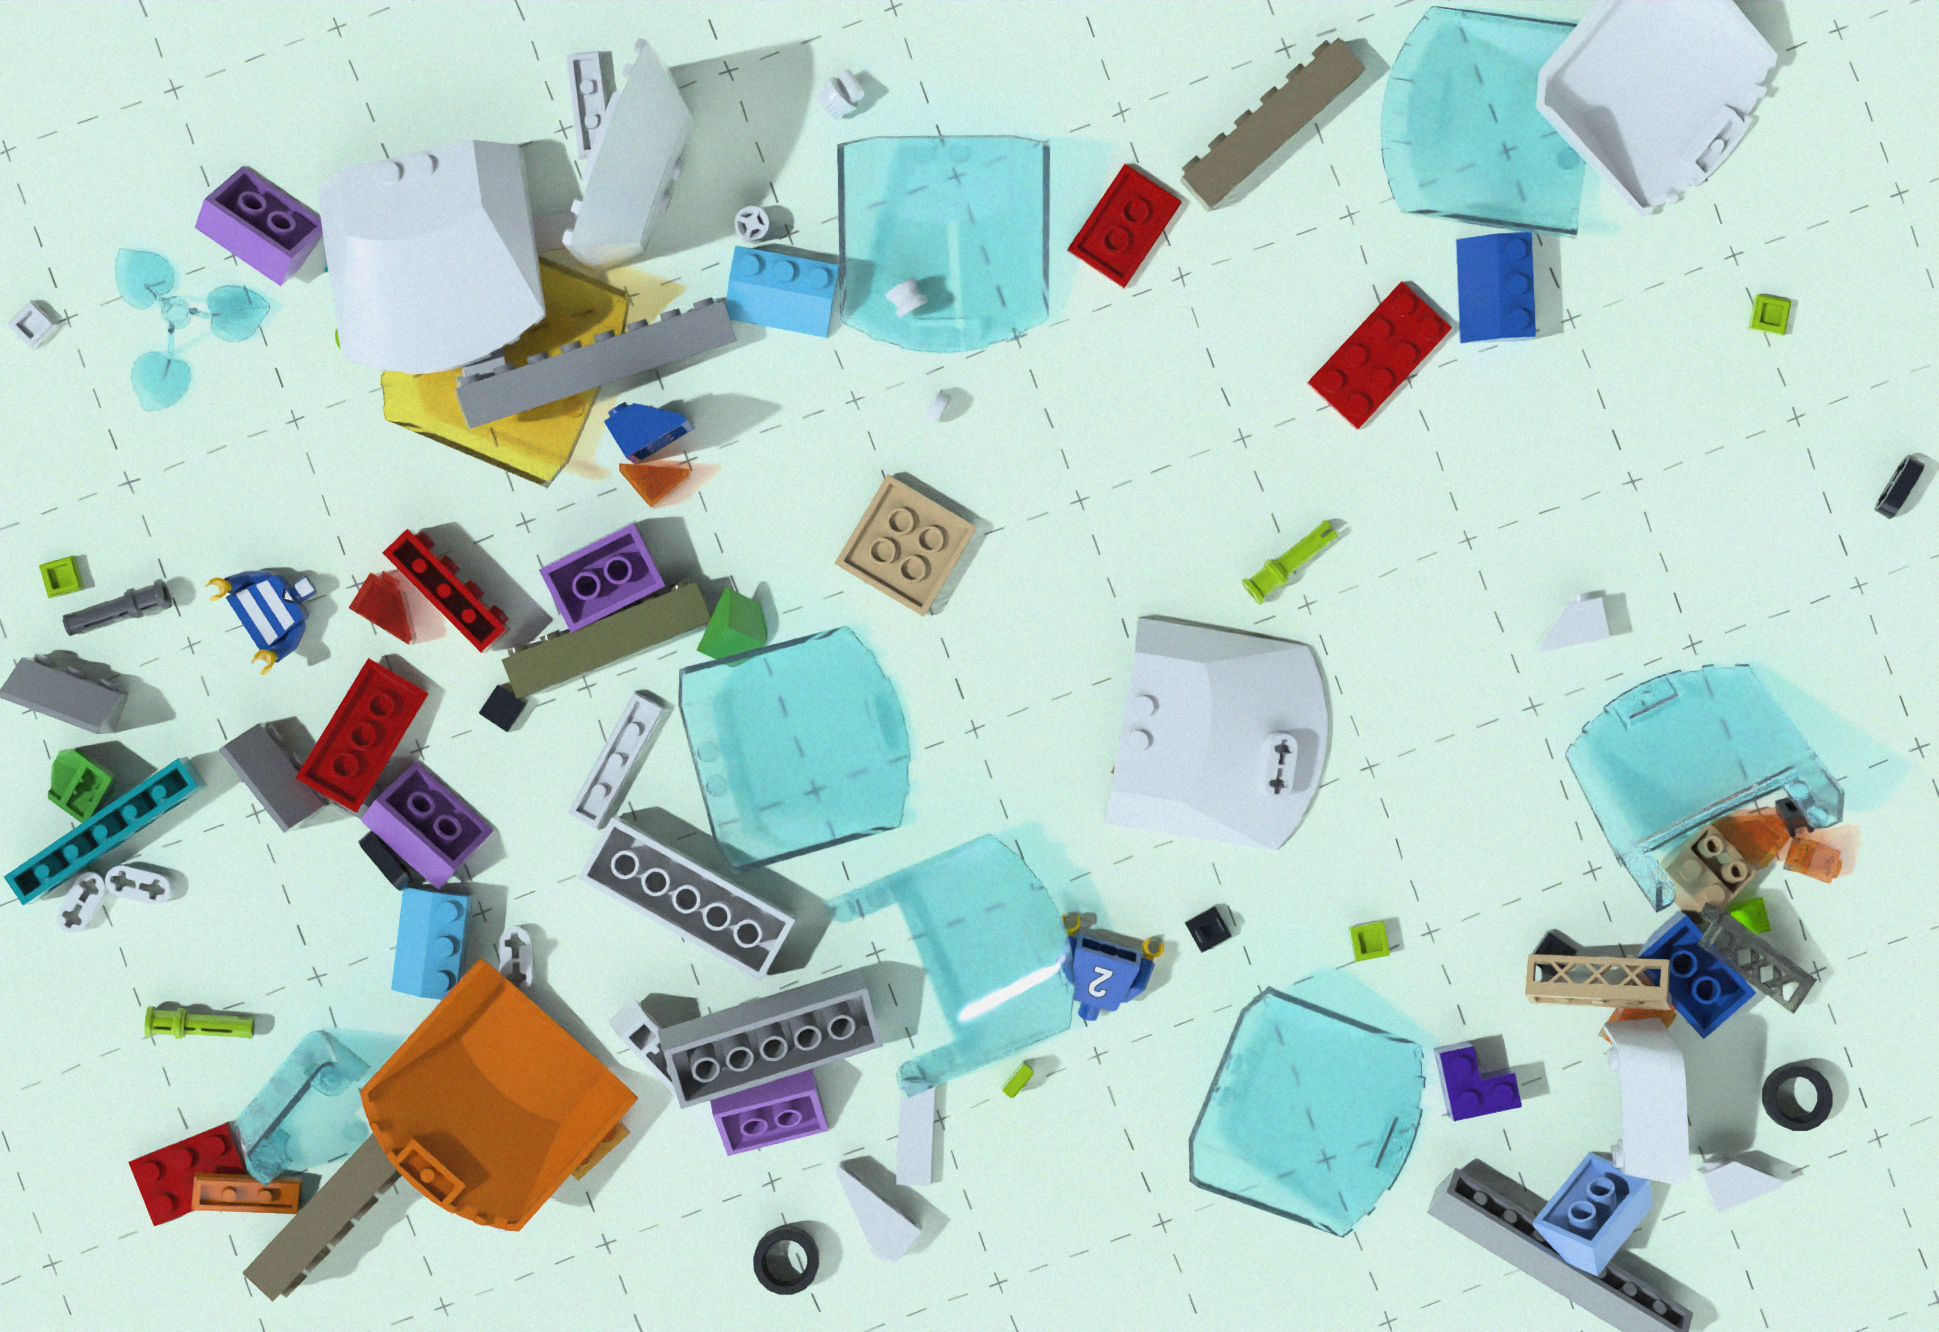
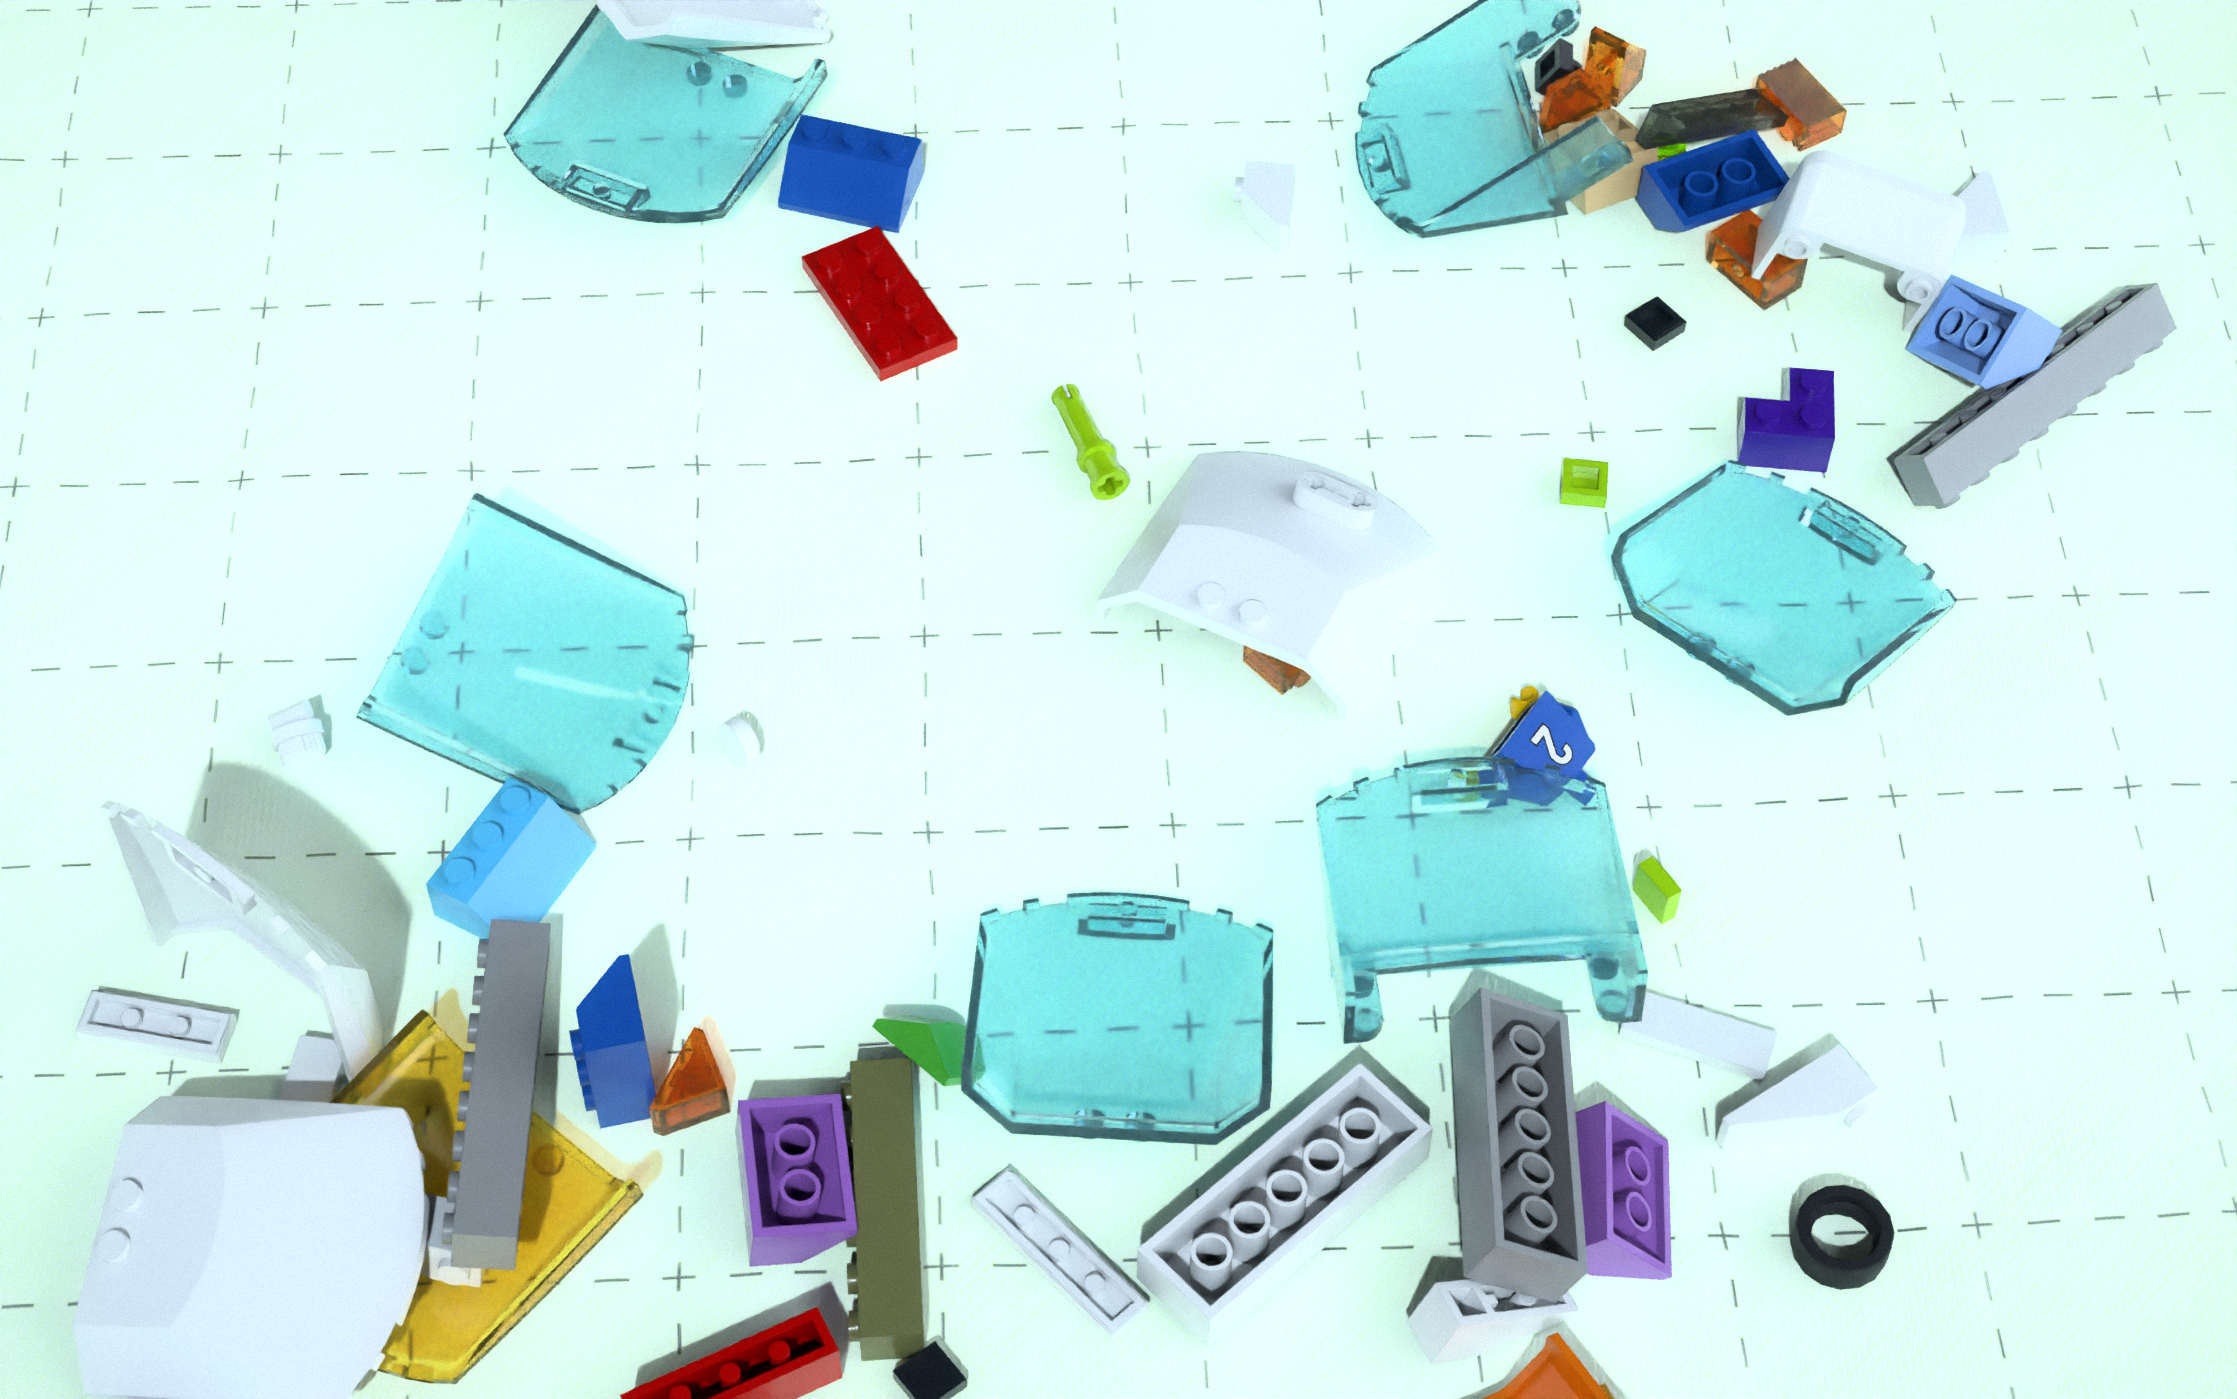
camera: 70 degrees left, 35 degrees down
white wheel [734,206,771,244] -> none
tan plate [834,474,977,617] -> none
white wheel [885,277,929,319] -> none
red tile [1067,163,1182,289] -> none
dark tan brick [1180,37,1366,212] -> none
black tile [1184,905,1232,953] -> none
tan fence [1525,954,1672,1010] -> none
black tyre [1762,1064,1833,1131] -> none
none -> clear orange brick [1753,58,1847,152]

